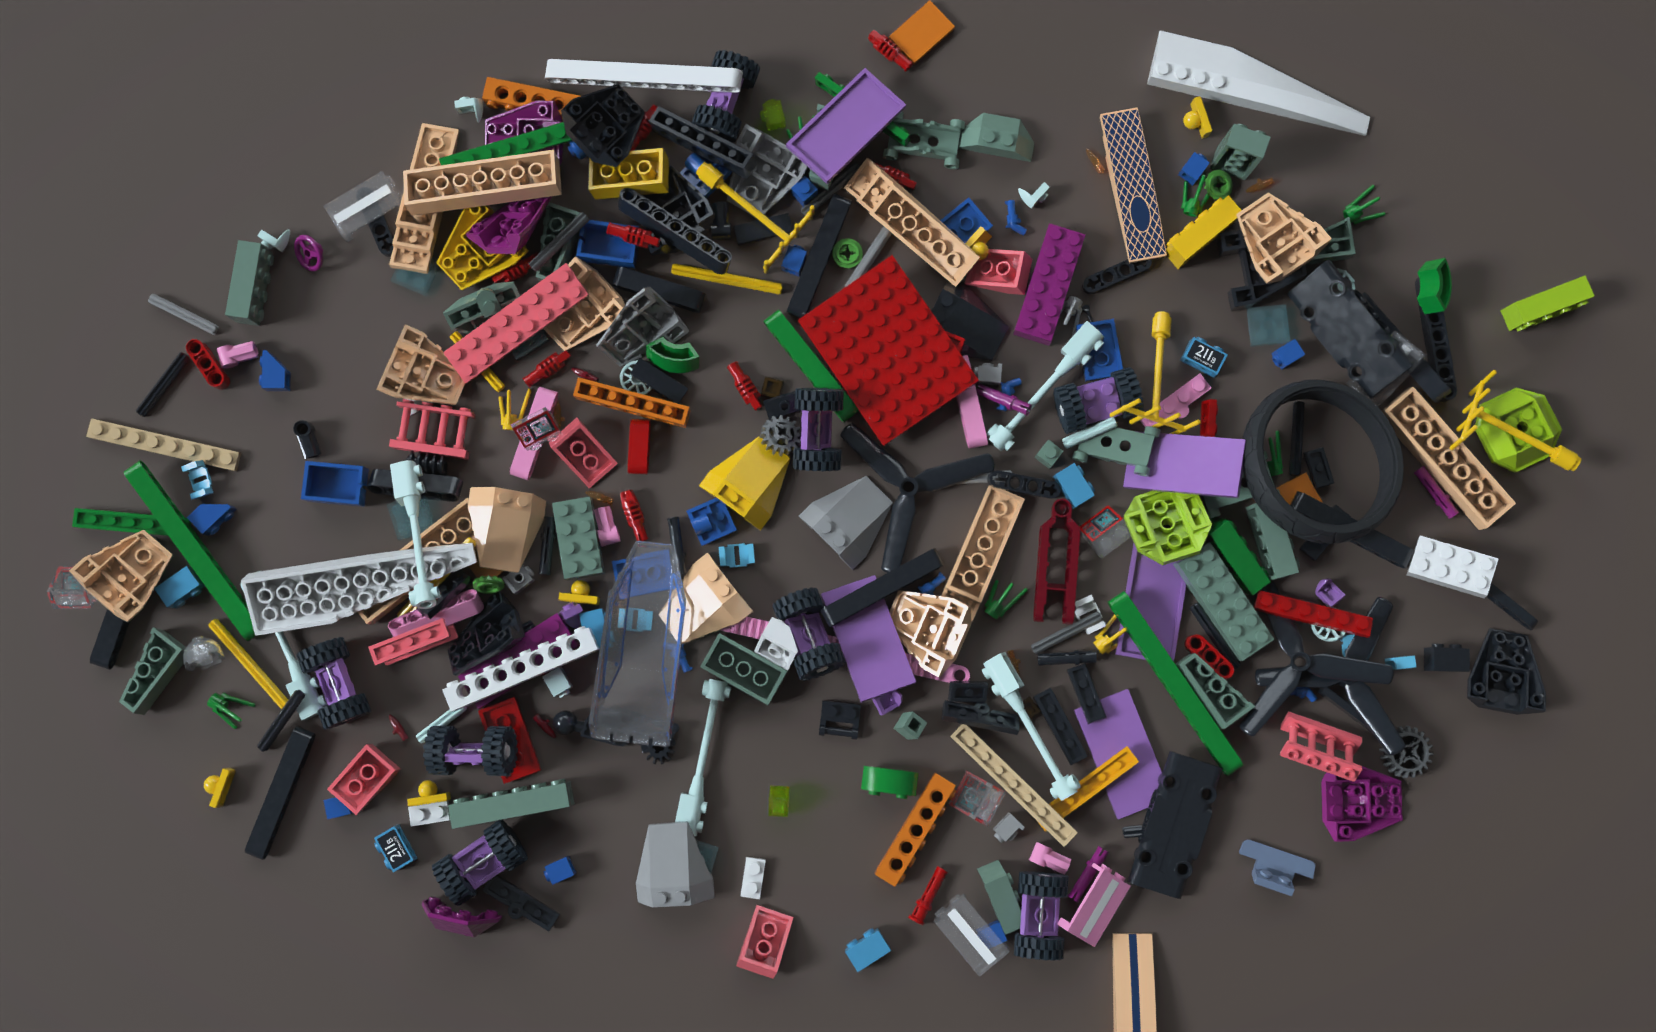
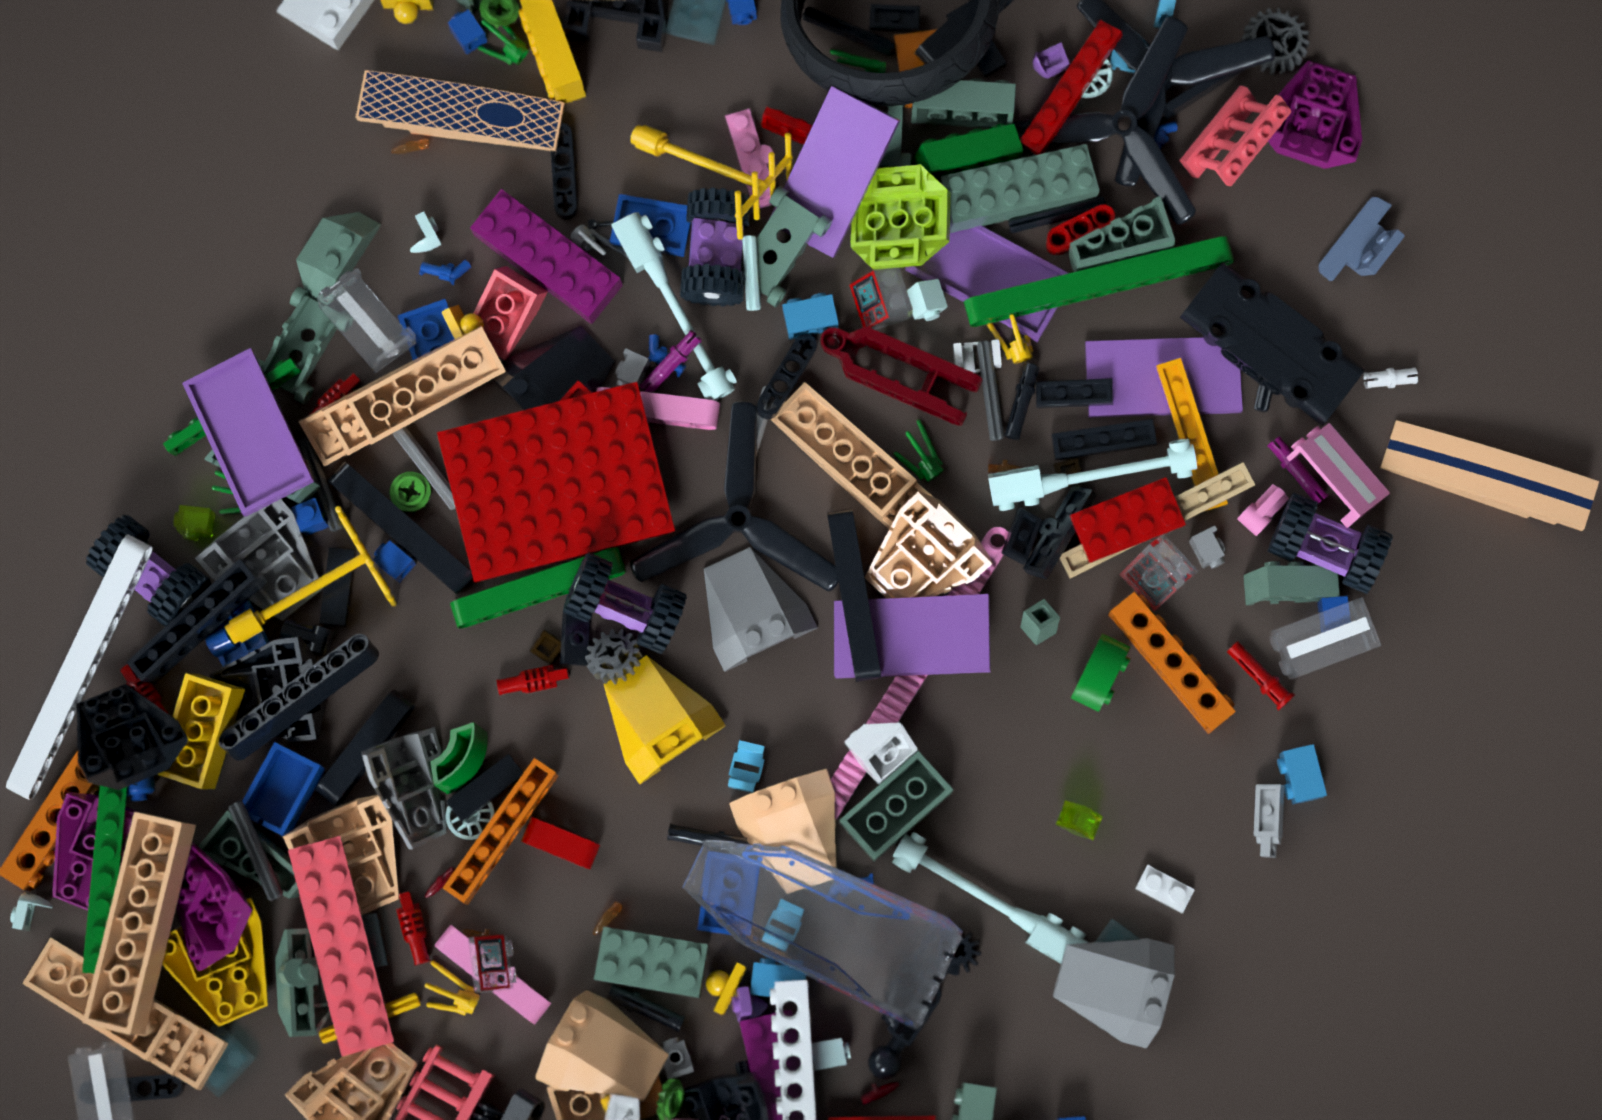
camera: 65 degrees left, 5 degrees down
red hinge [492,252,538,283] -> none
coral slope [548,418,618,488] -> none
bright pink piece [594,506,621,547] -> none
red hinge [606,222,660,248] -> none
red hinge [620,490,649,543] -> none
yellow axle [671,263,783,294] -> none
blue plate [686,498,737,546] -> none
coral slope [736,905,794,979] -> none
black plate [772,587,846,681] -> none
black plate [819,701,861,740] -> none
red hinge [868,30,913,72] -> none
medium lavender plate [872,690,903,715] -> none
orange tile [889,0,955,65] -> none
blue piece [917,572,946,595] -> none
sand green brick [1034,440,1063,469] -> none
brick [1180,337,1228,378] -> none
none -> clear panel [317,268,416,373]
none -> light aqua brick [906,279,948,321]
none -> red plate [1070,477,1186,564]
none -> light grey hinge [1254,784,1284,858]
none -> white pin [1363,367,1418,389]

